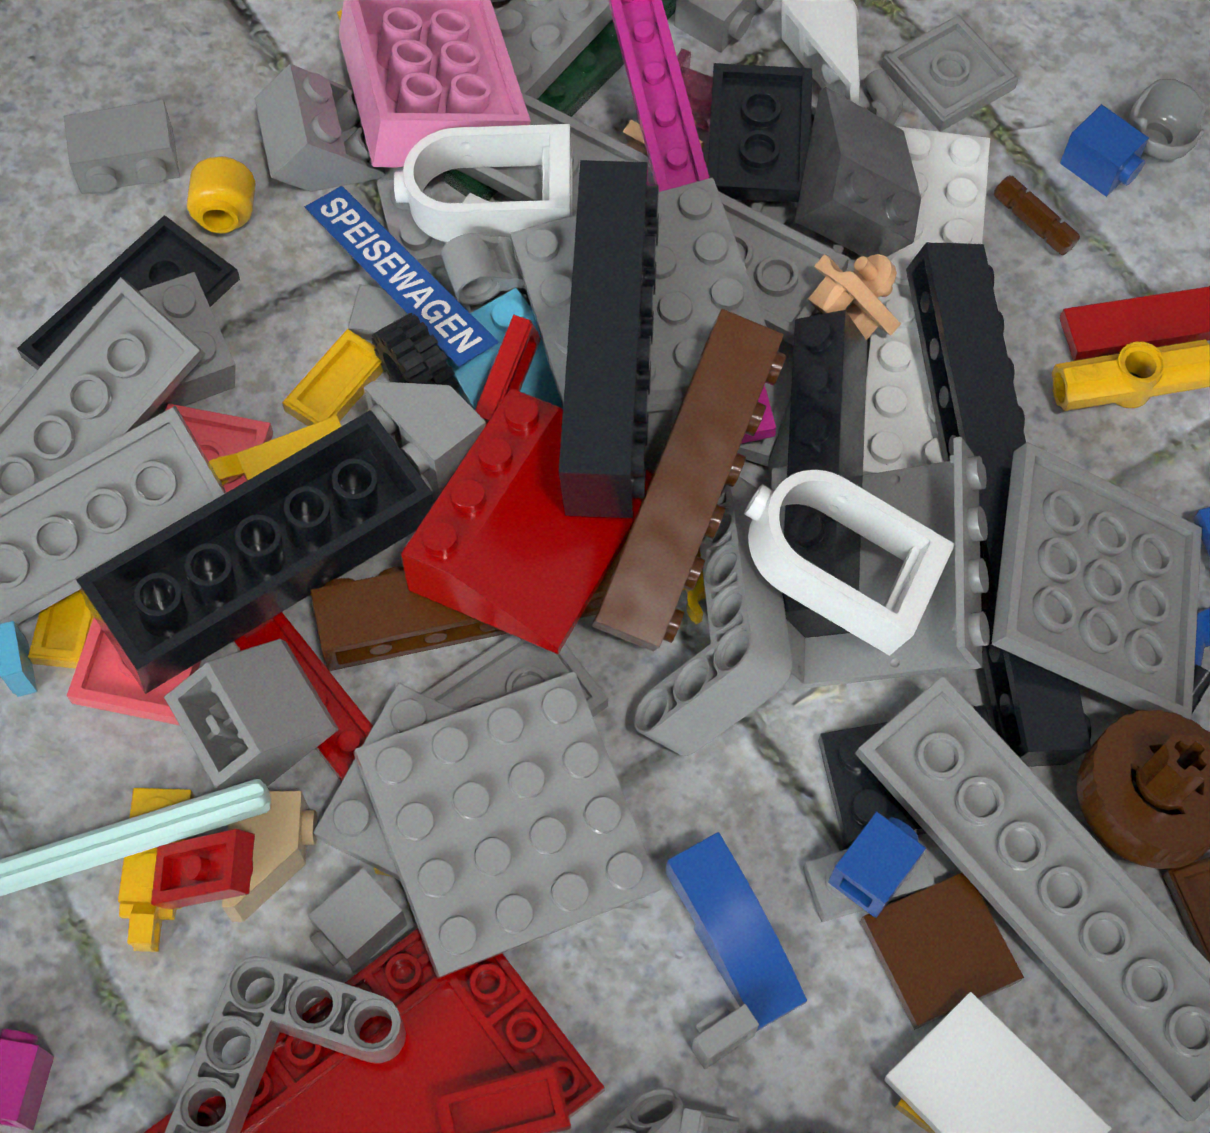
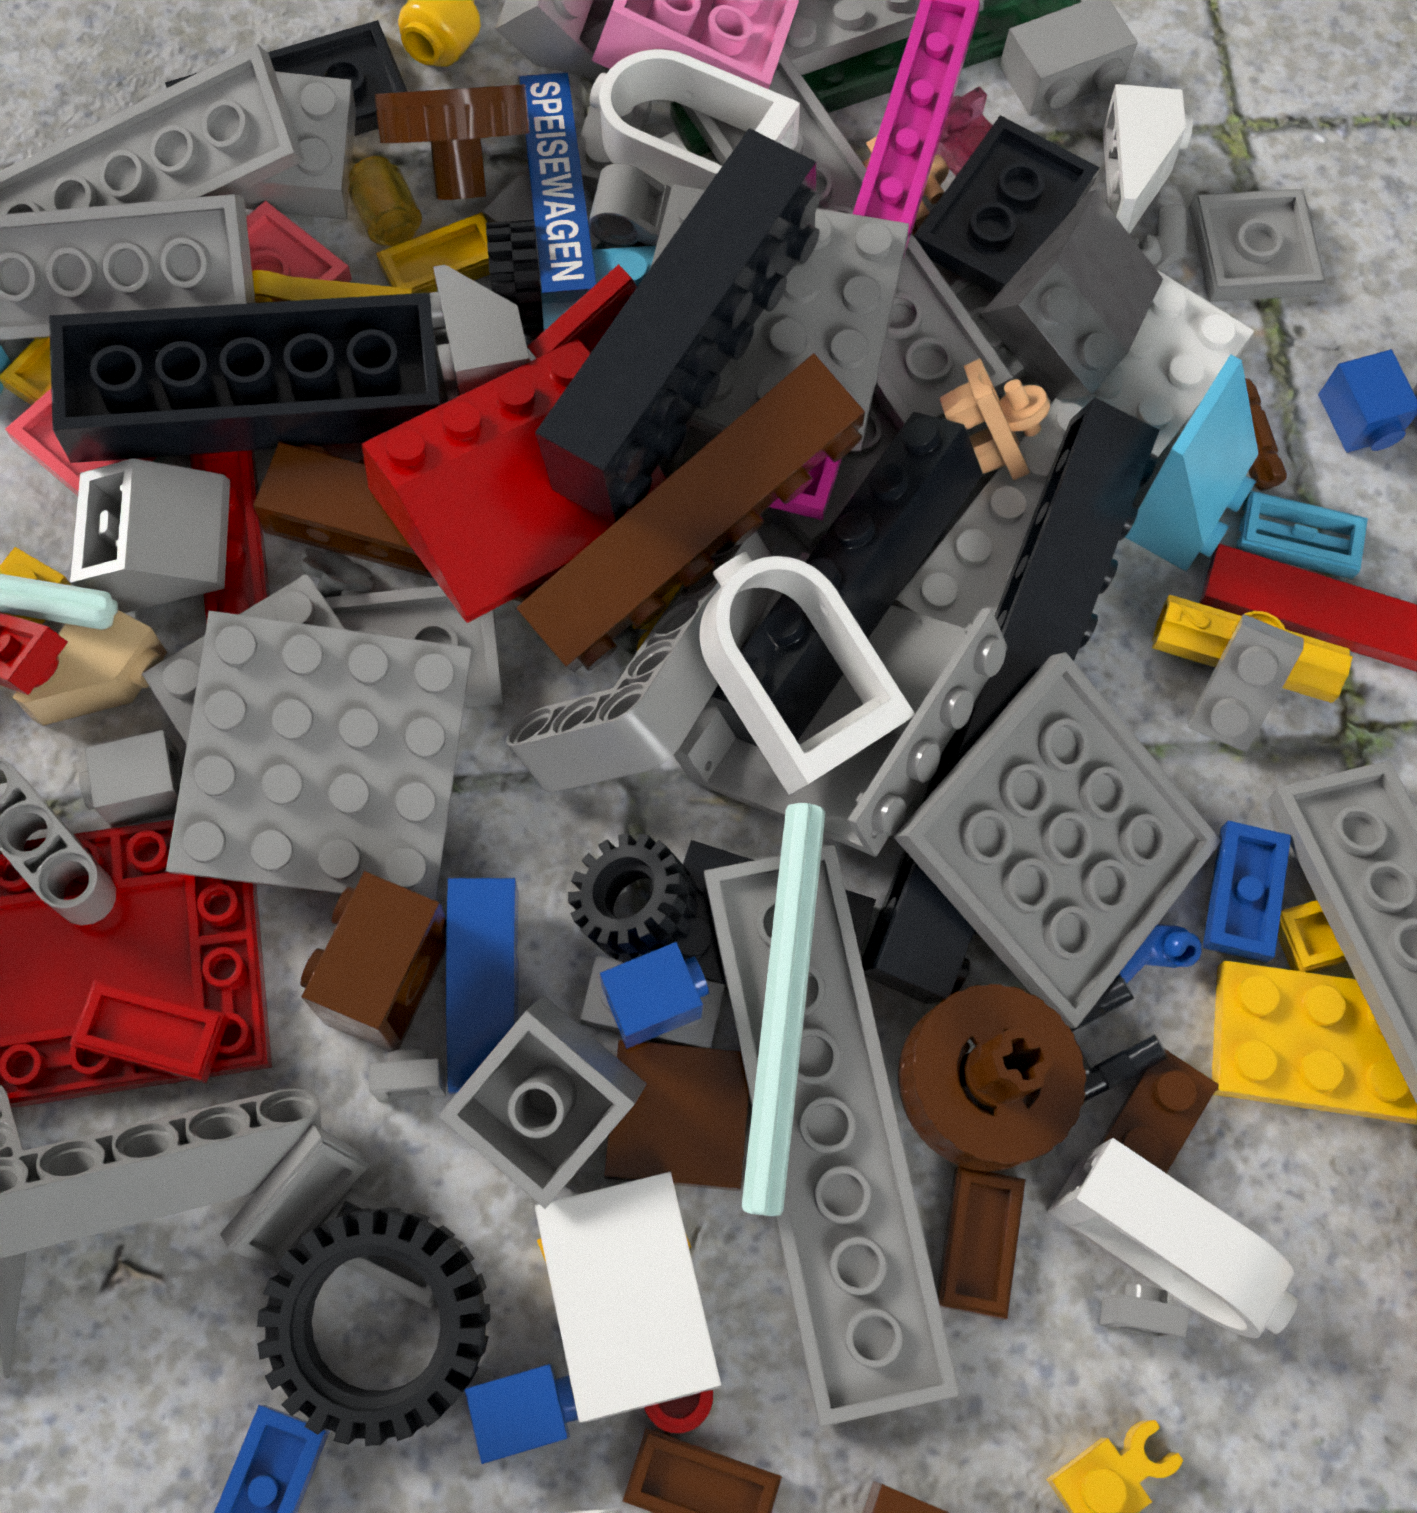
camera: 25 degrees right, 5 degrees up
none -> reddish brown brick [300,871,447,1052]
none -> dark grey plant [301,548,373,598]
none -> clear yellow brick [348,156,422,246]
none -> reddish brown piece [375,84,530,200]
none -> light grey brick [438,995,647,1209]
none -> black tyre [568,833,698,962]
none -> light aqua axle [742,803,825,1217]
none -> medium azure slope [1125,354,1258,572]
none -> light grey plate [1188,614,1304,752]
none -> medium azure tile [1236,491,1368,579]

